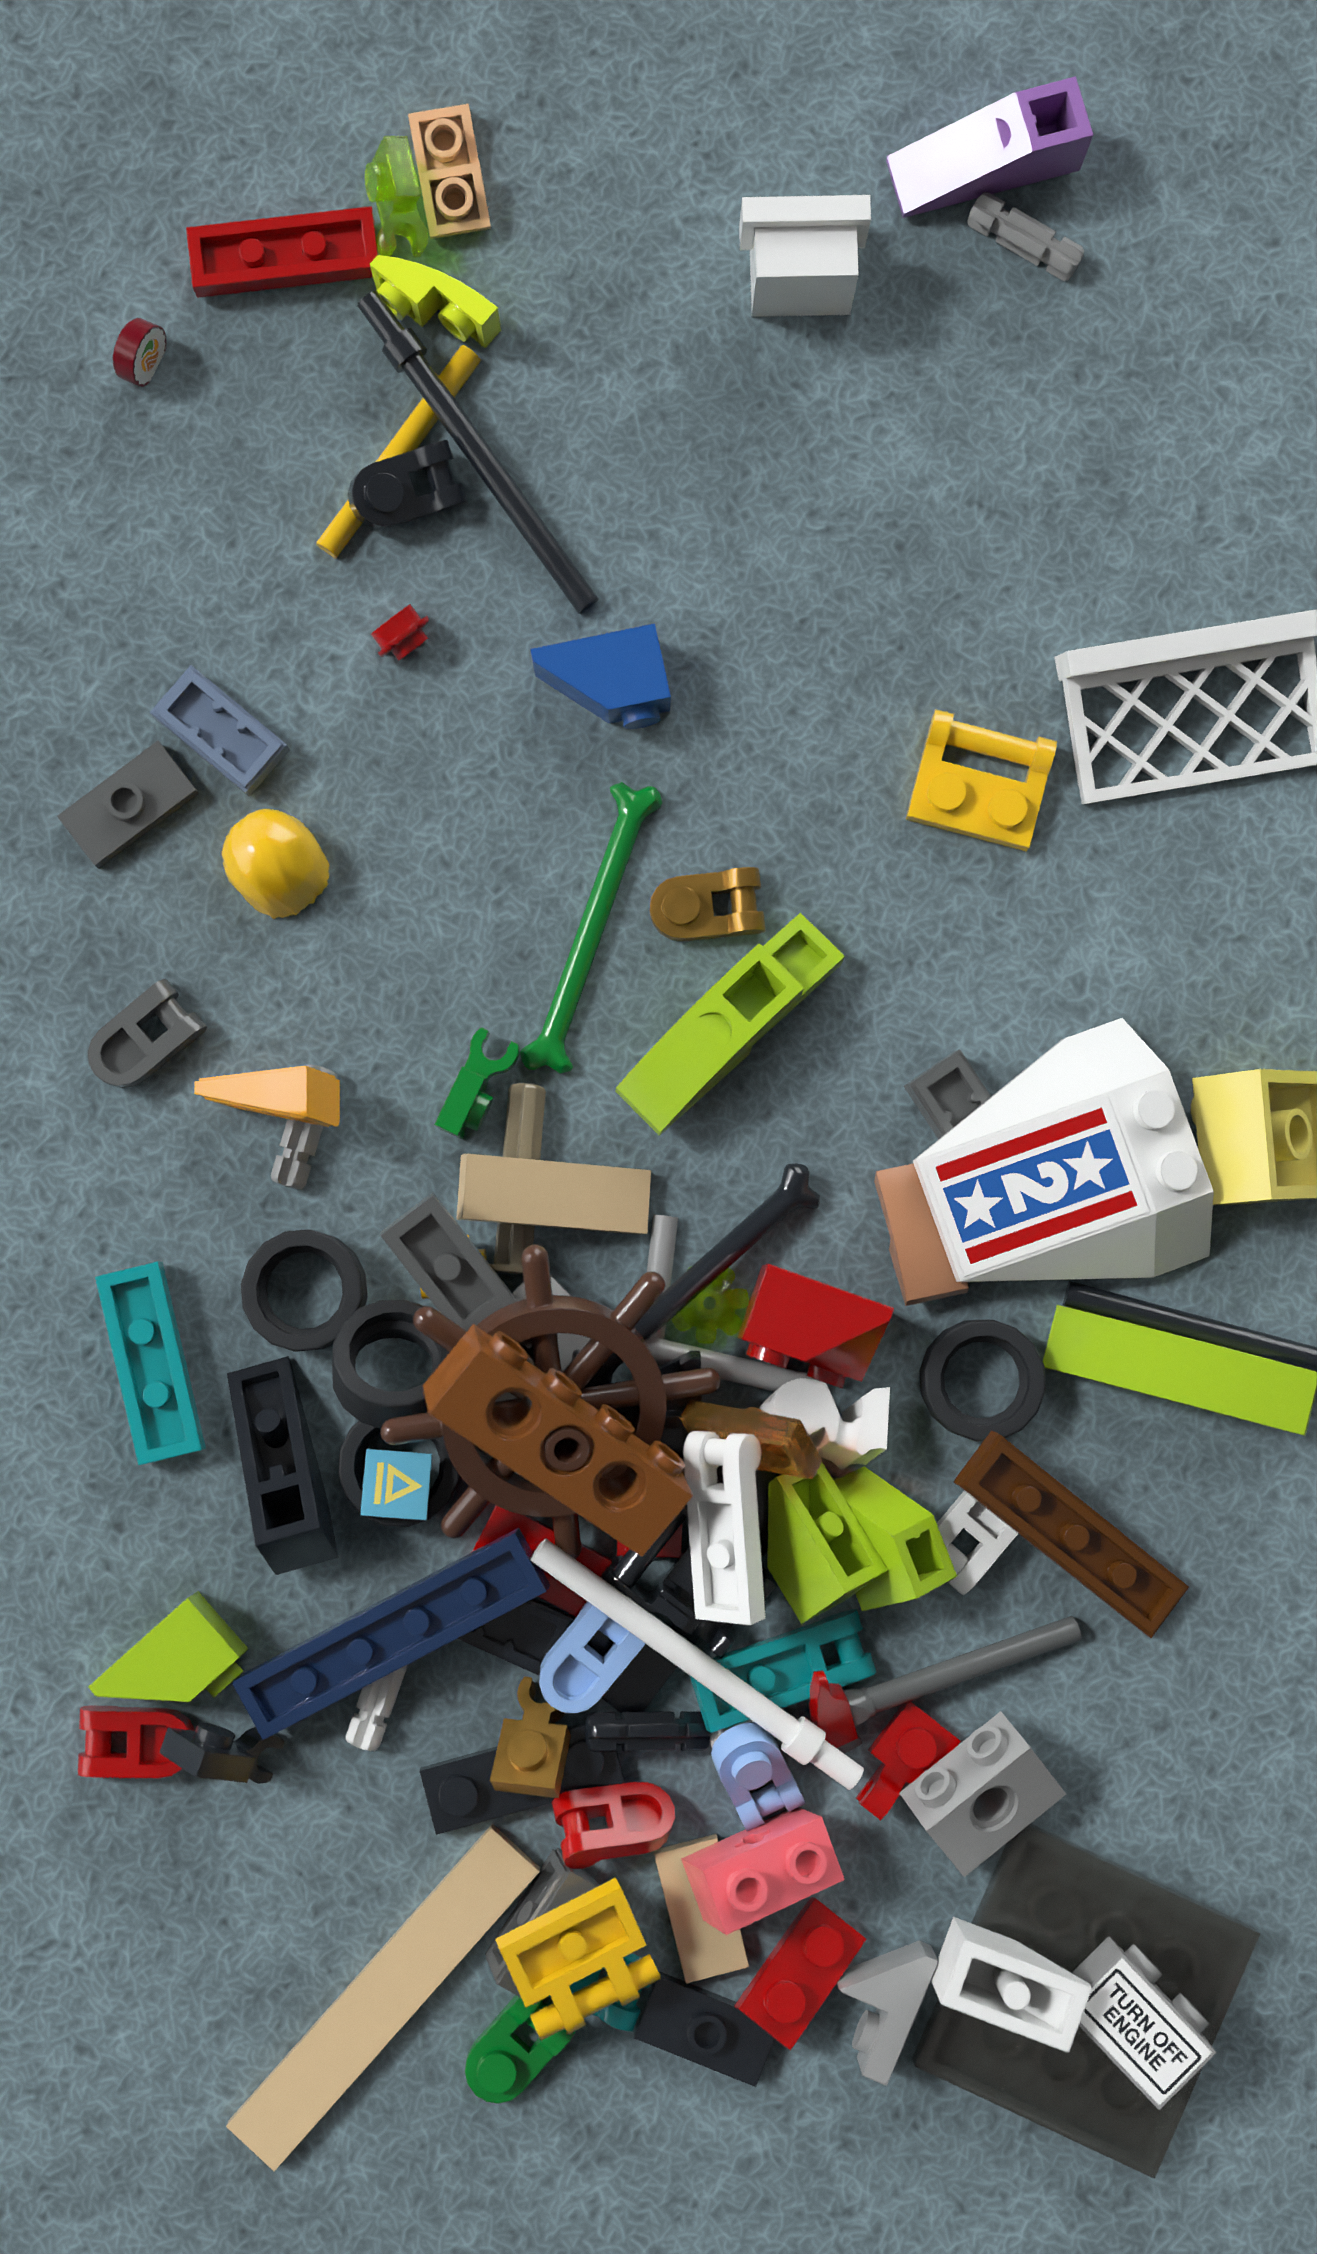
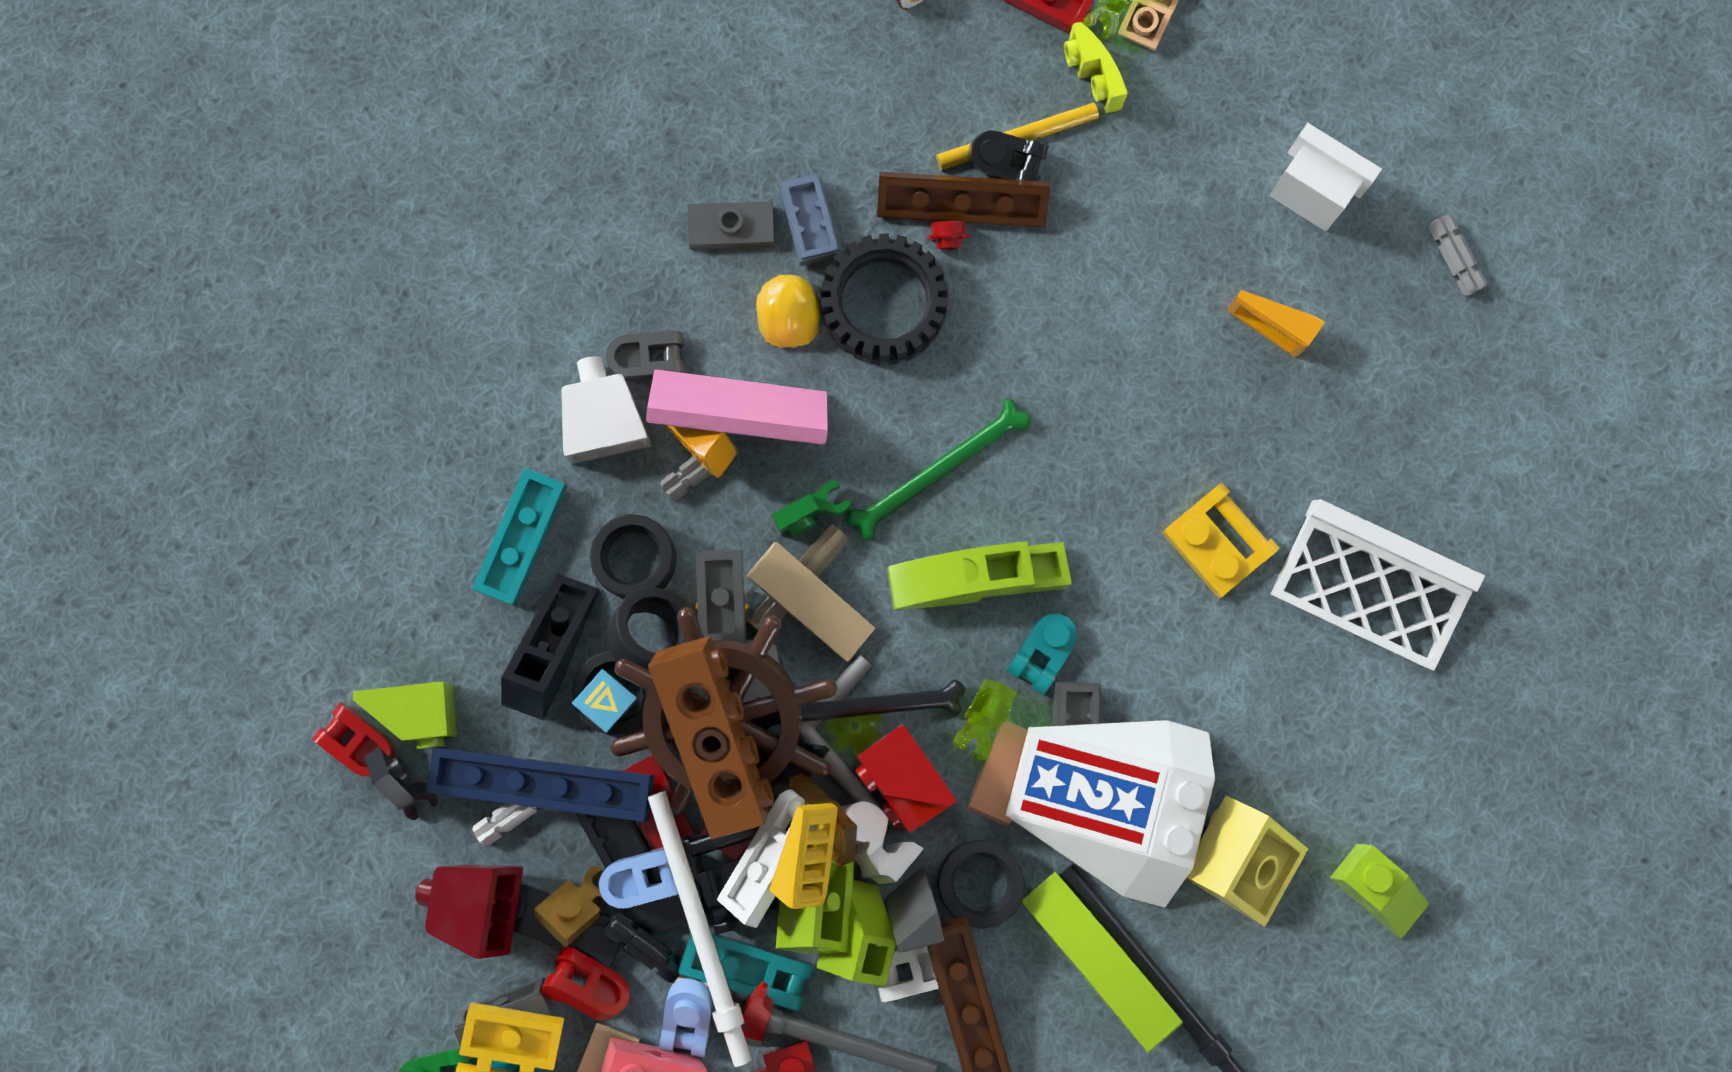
camera: 40 degrees right, 5 degrees down
tan tile [226,1824,540,2171] -> none
black bar [357,291,598,614] -> none
blue slope [530,623,671,729] -> none
pearl gold plate [650,867,766,941] -> none
slope [886,76,1093,218] -> none
none -> dark red torso [415,864,523,959]
none -> white torso [562,356,652,464]
none -> bright pink tile [646,369,828,445]
none -> yellow slope [769,803,838,909]
none -> black tyre [821,233,948,365]
none -> reddish brown tile [877,172,1050,228]
none -> dark grey slope [885,867,944,953]
none -> clear neon green plate [953,678,1017,762]
none -> teal plate [1006,613,1077,696]
none -> light orange slope [1227,290,1326,357]

